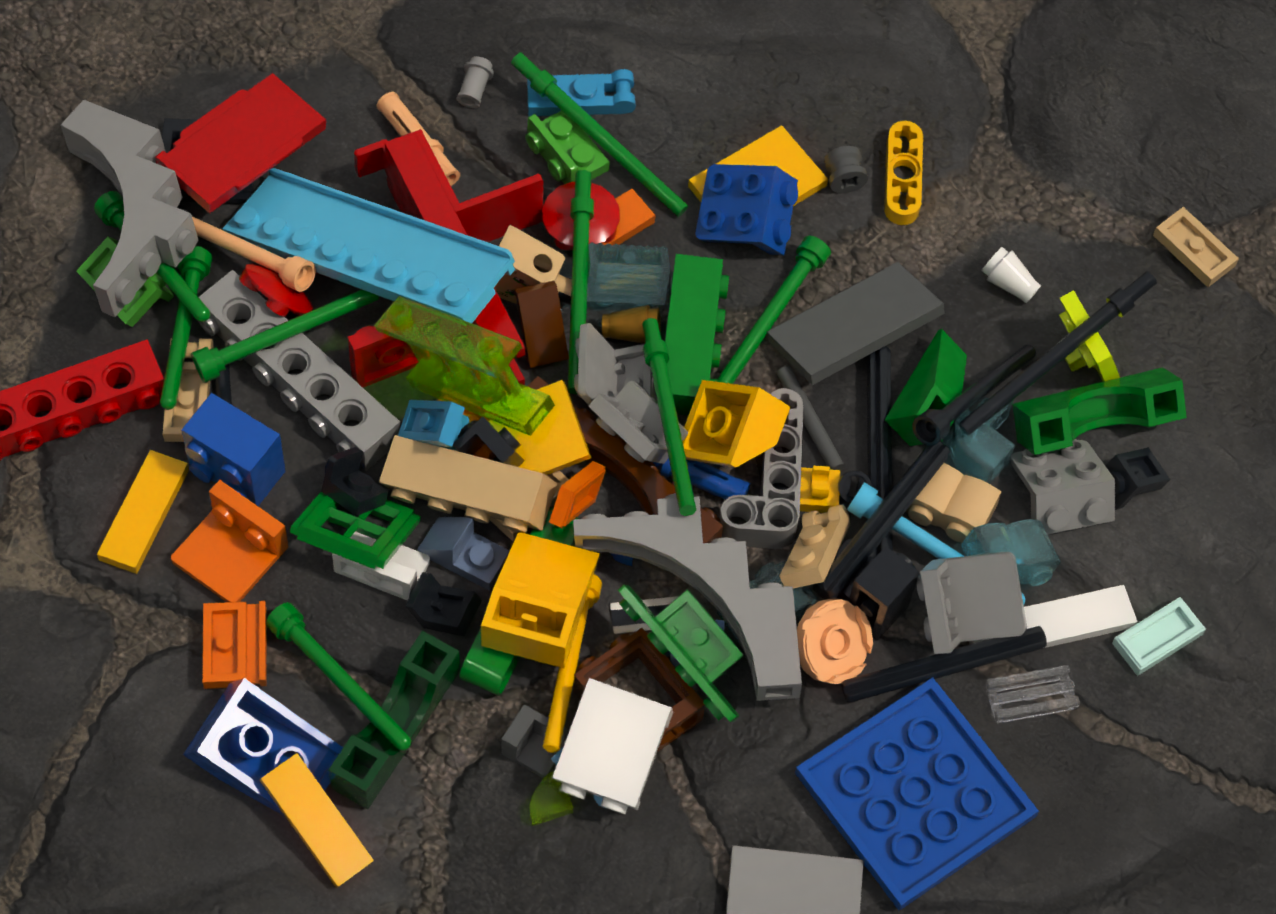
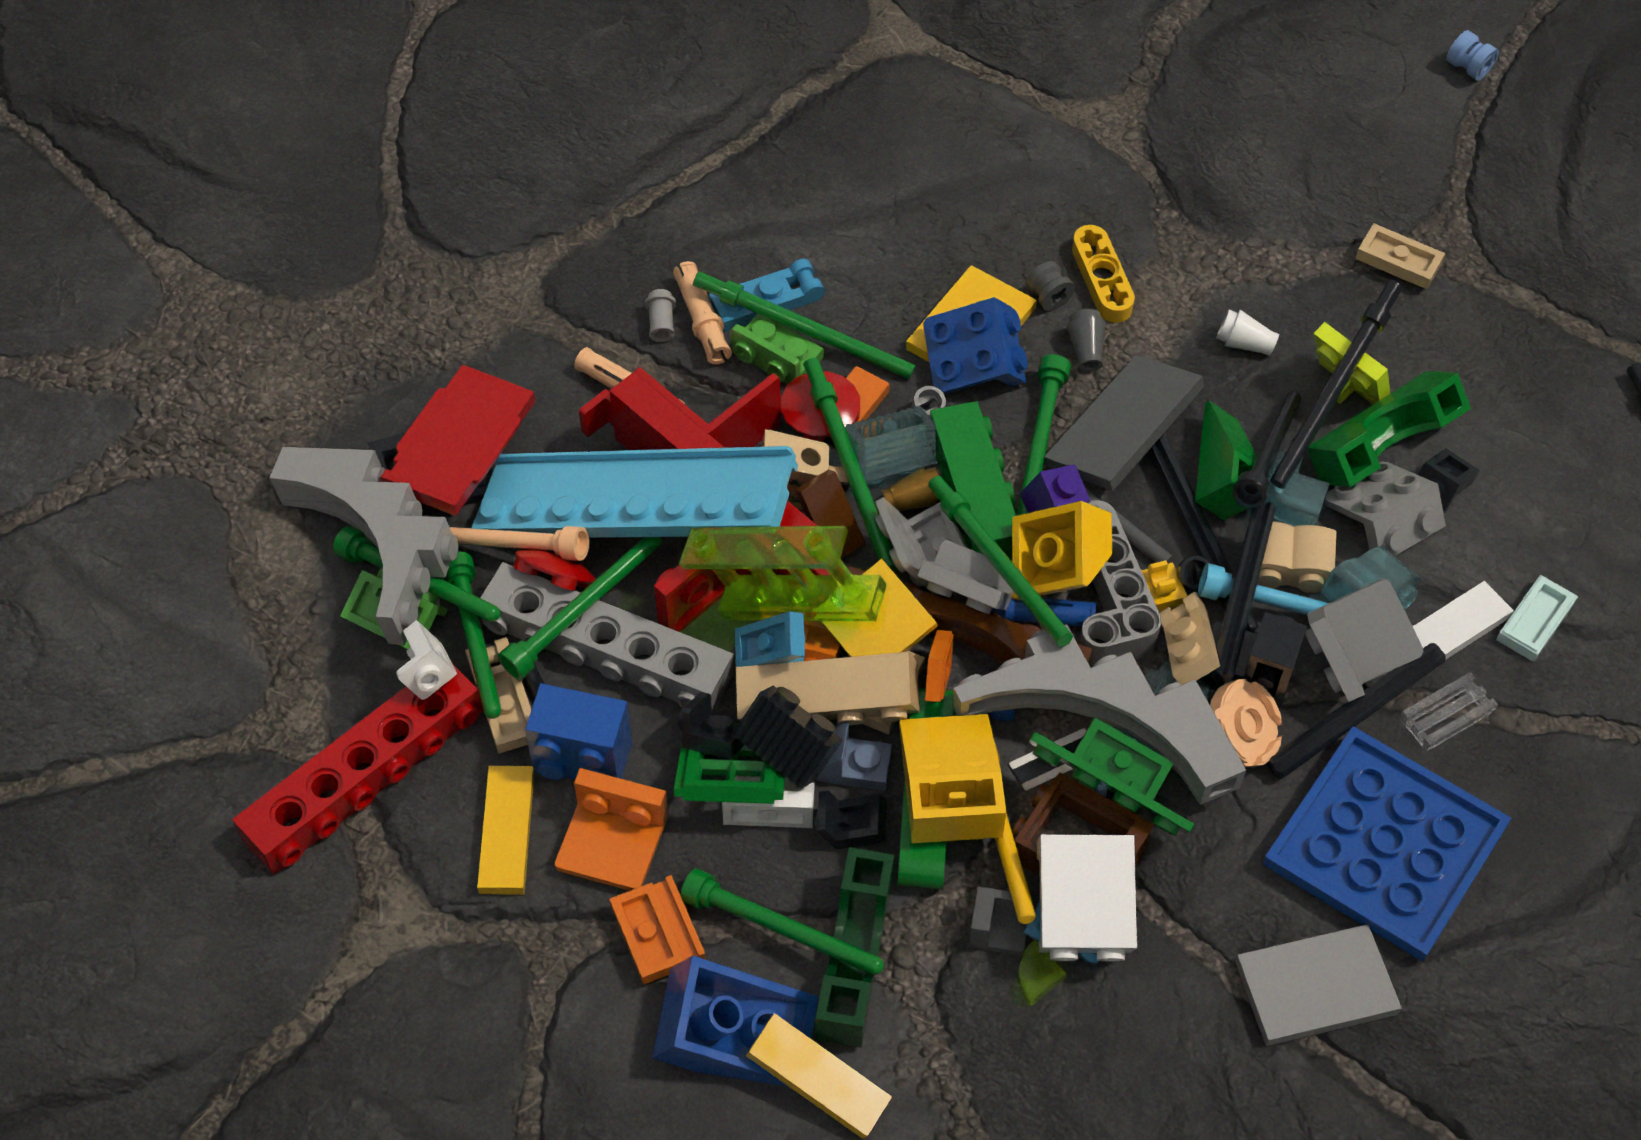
camera: 15 degrees left, 5 degrees down
black bracket [453,417,525,467] -> none
none -> white bracket [396,620,457,700]
none -> light nougat pin [673,261,732,364]
none -> black brick [732,685,843,789]
none -> light grey hinge [912,386,946,422]
none -> dark purple brick [1019,464,1091,513]
none -> dark grey cone [1066,309,1106,371]

